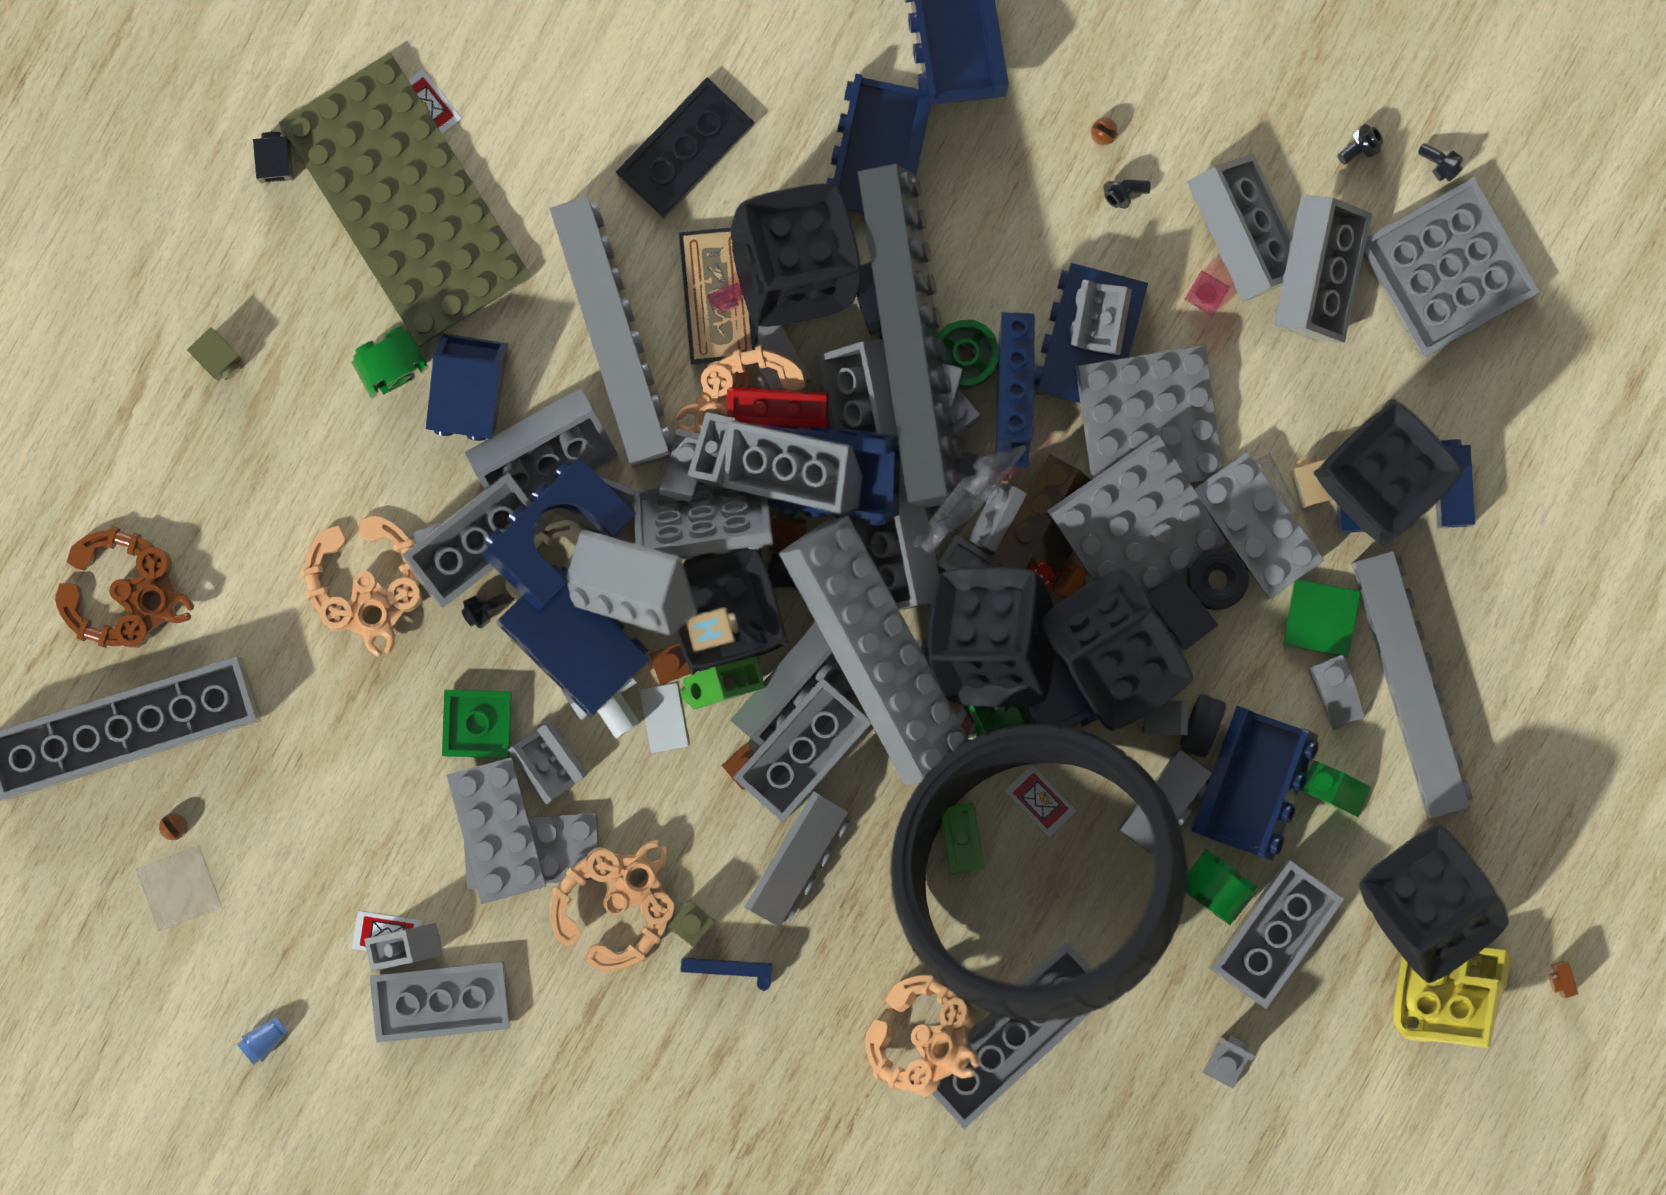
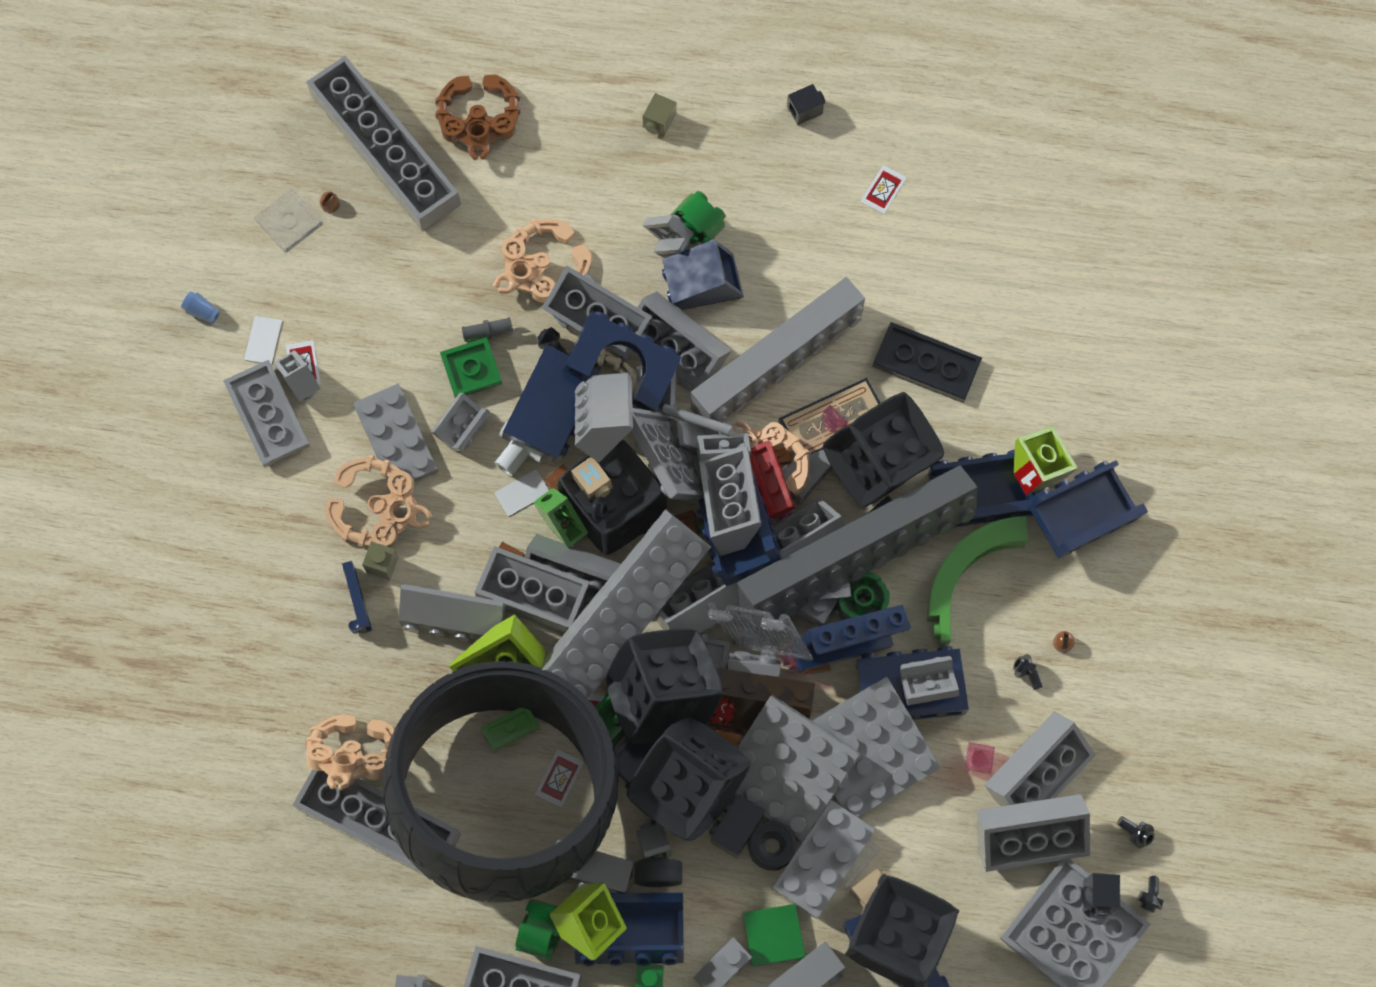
camera: 65 degrees right, 15 degrees down
olive plate [279,53,532,347] -> none
light grey plate [447,757,547,904] -> none
none -> white sticker [244,316,282,364]
none -> lime slope [449,615,546,671]
none -> dark grey pin [462,317,513,342]
none -> lime slope [549,882,627,960]
none -> light grey bracket [642,215,693,254]
none -> light grey bar [662,404,734,436]
none -> bright green arch [927,516,1028,647]
none -> lime slope [1014,425,1078,495]
none -> black brick [1083,873,1120,918]

